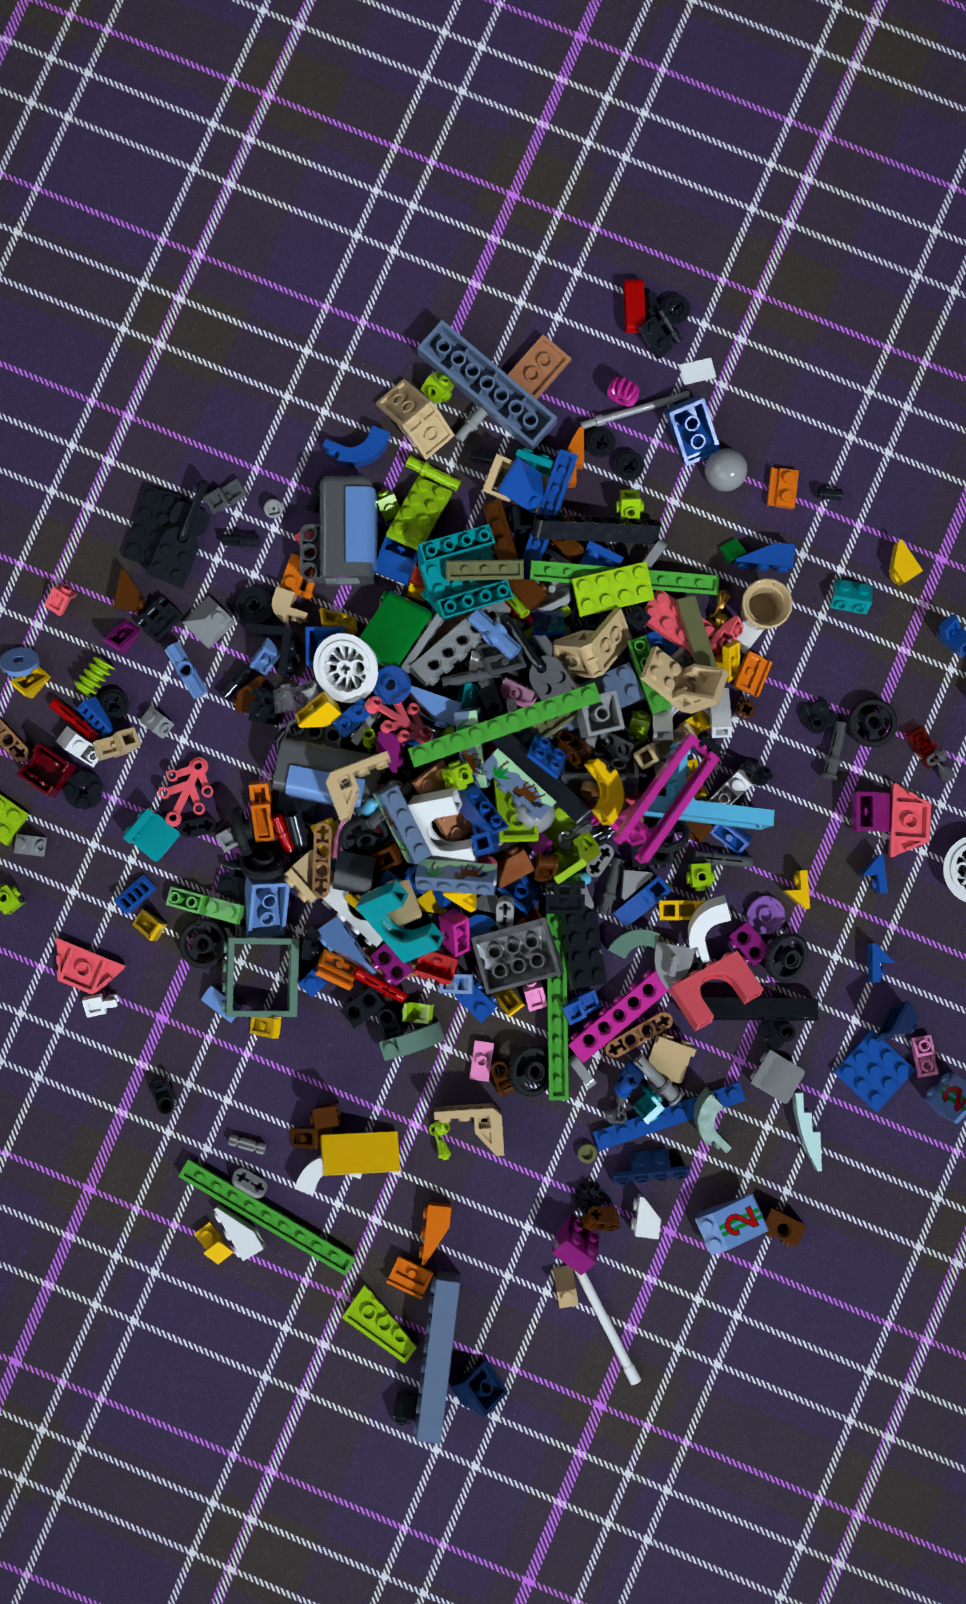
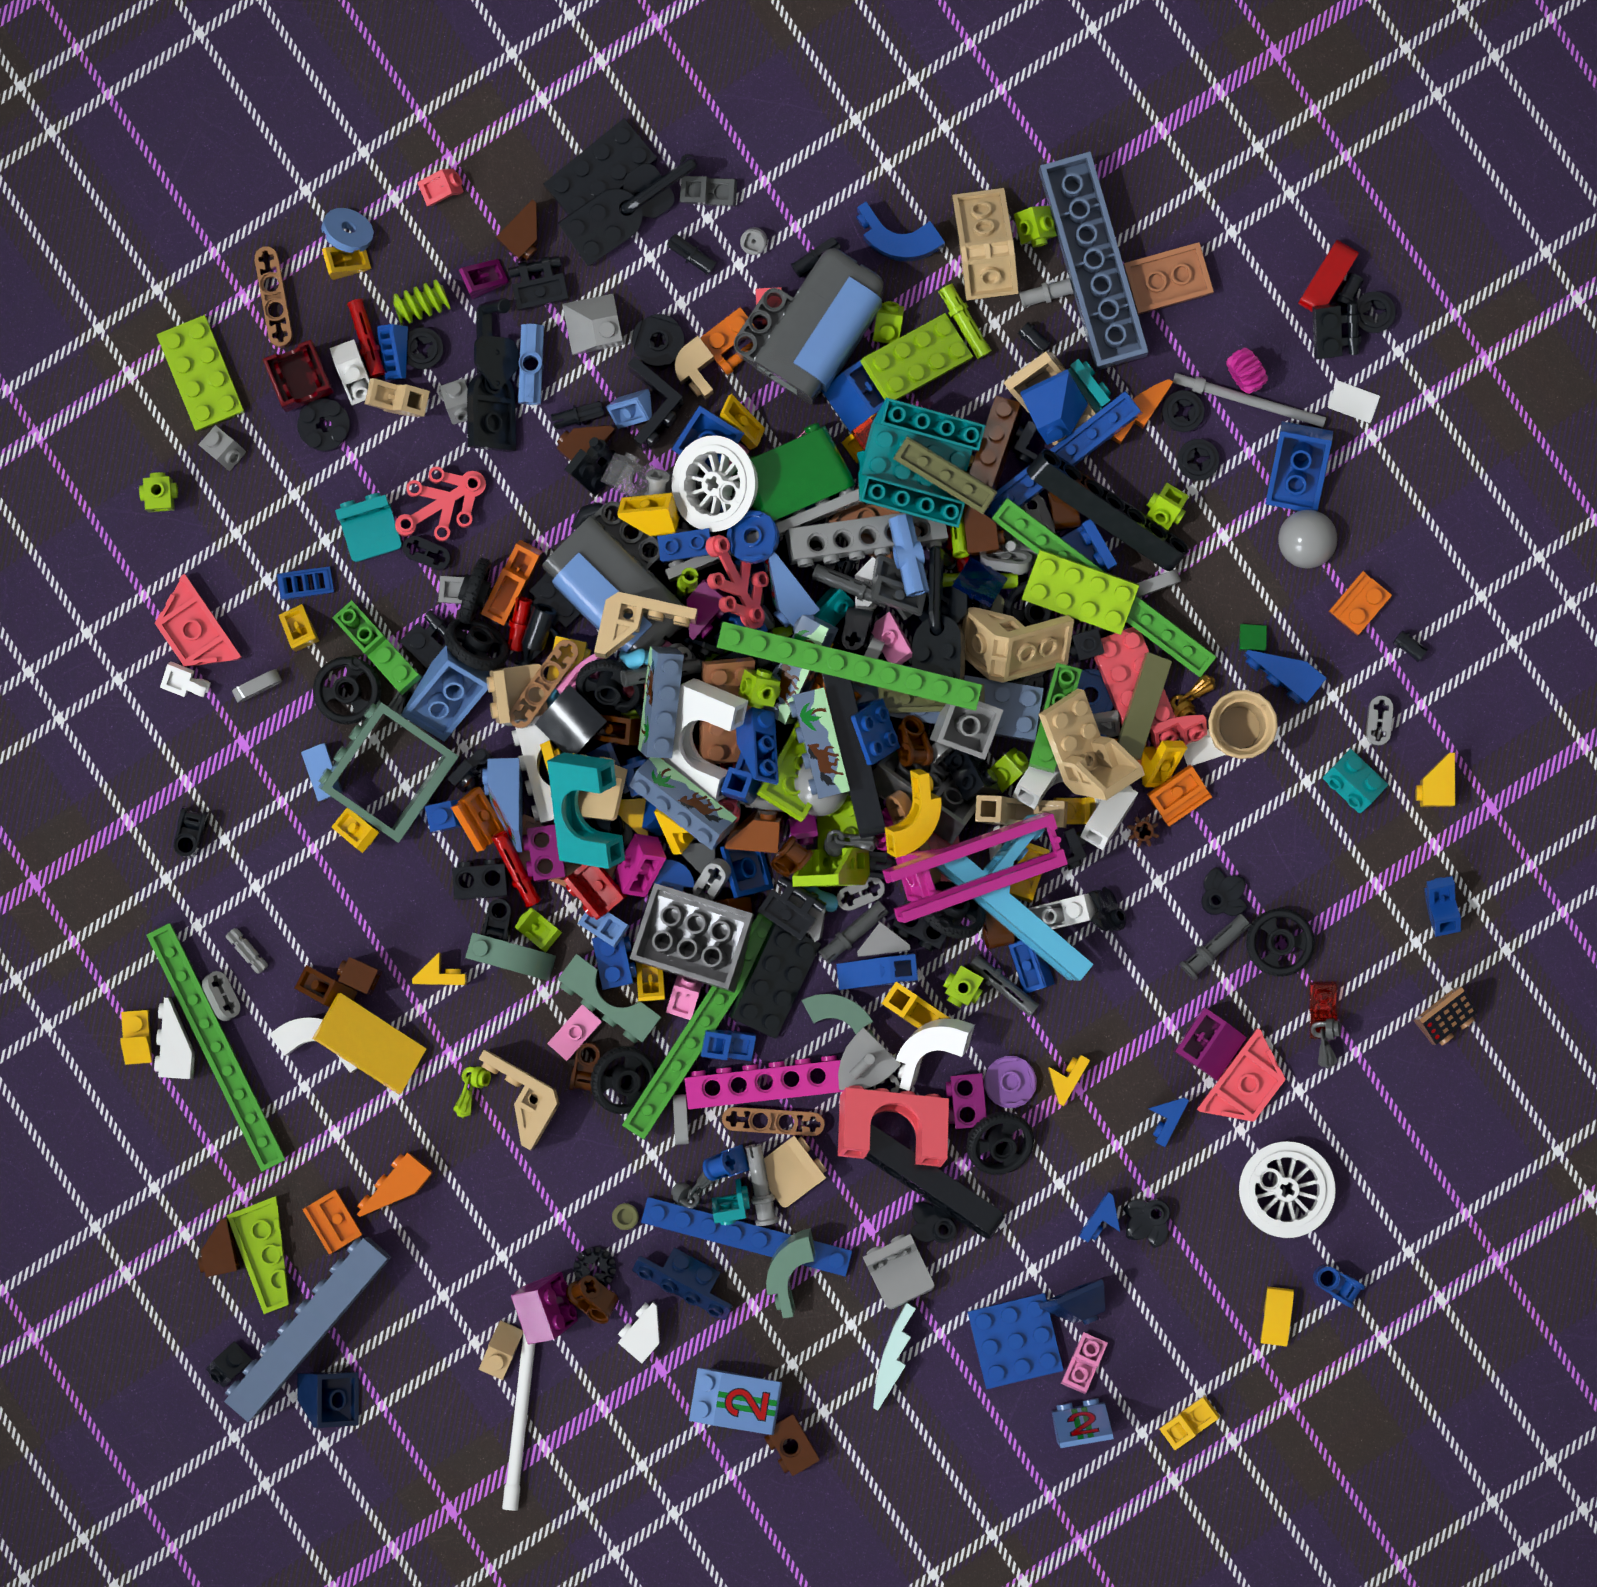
camera: 40 degrees right, 0 degrees up
none -> reddish brown slope [198,1218,240,1277]
none -> light grey beam [232,669,282,703]
none -> yellow slope [412,953,467,985]
none -> black plate [467,298,519,452]
none -> sand green arch [558,954,662,1043]
none -> black plate [1123,1199,1170,1248]
none -> light grey beam [1366,696,1393,746]

